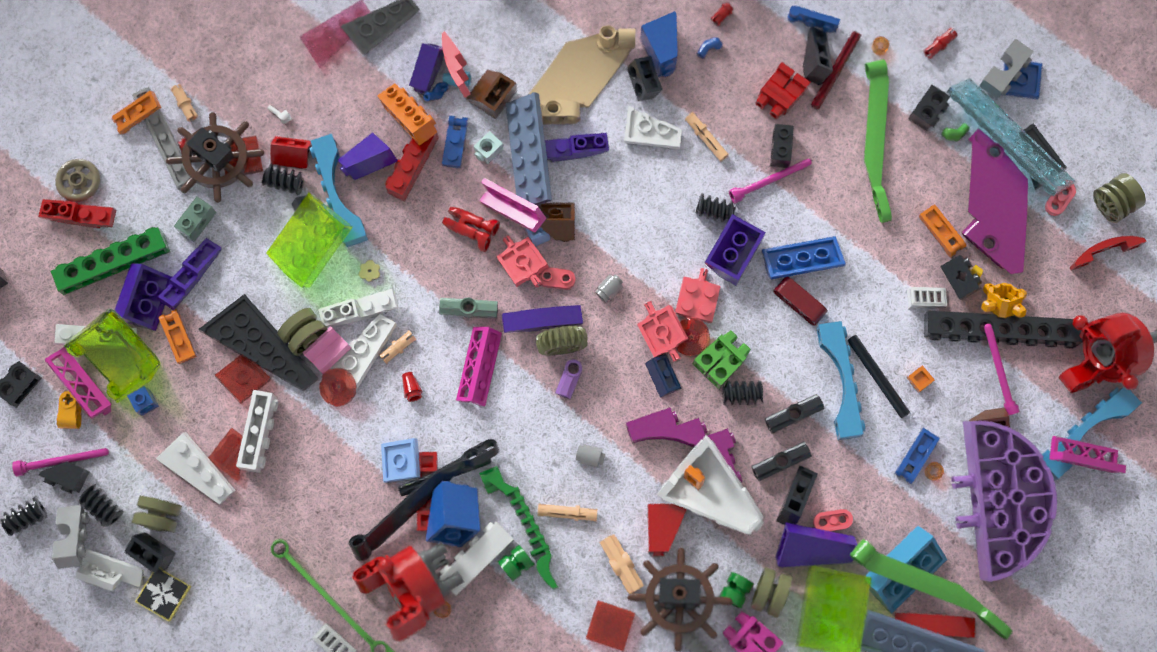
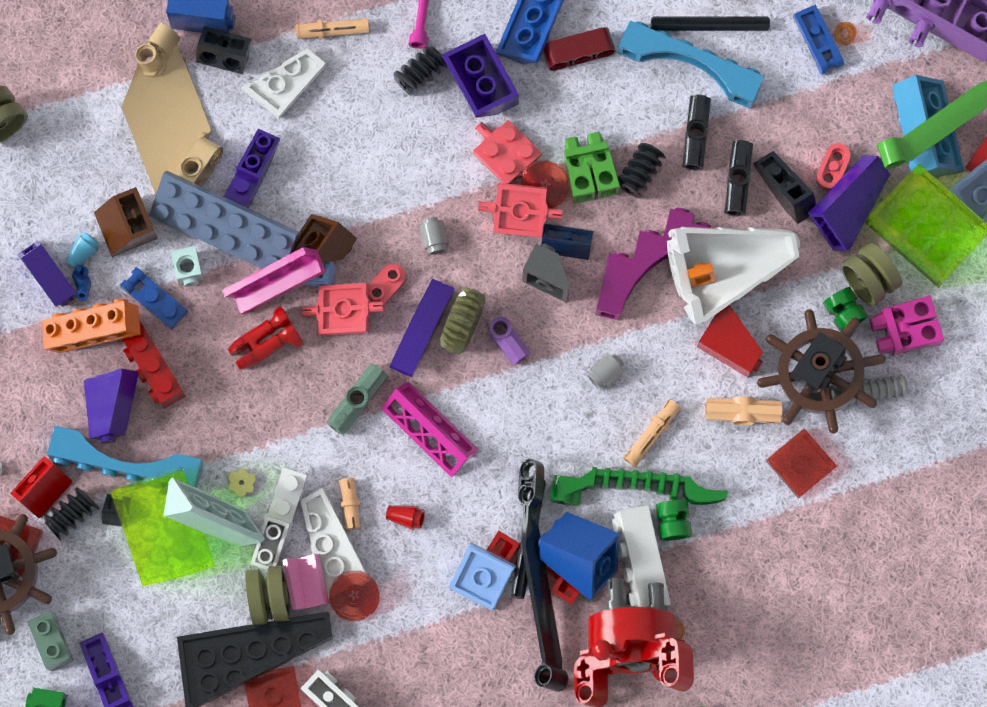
camera: 60 degrees left, 0 degrees up
coral slope [442,32,471,98] -> none
none -> light aqua slope [164,478,265,547]
none -> dark grey slope [522,243,570,302]

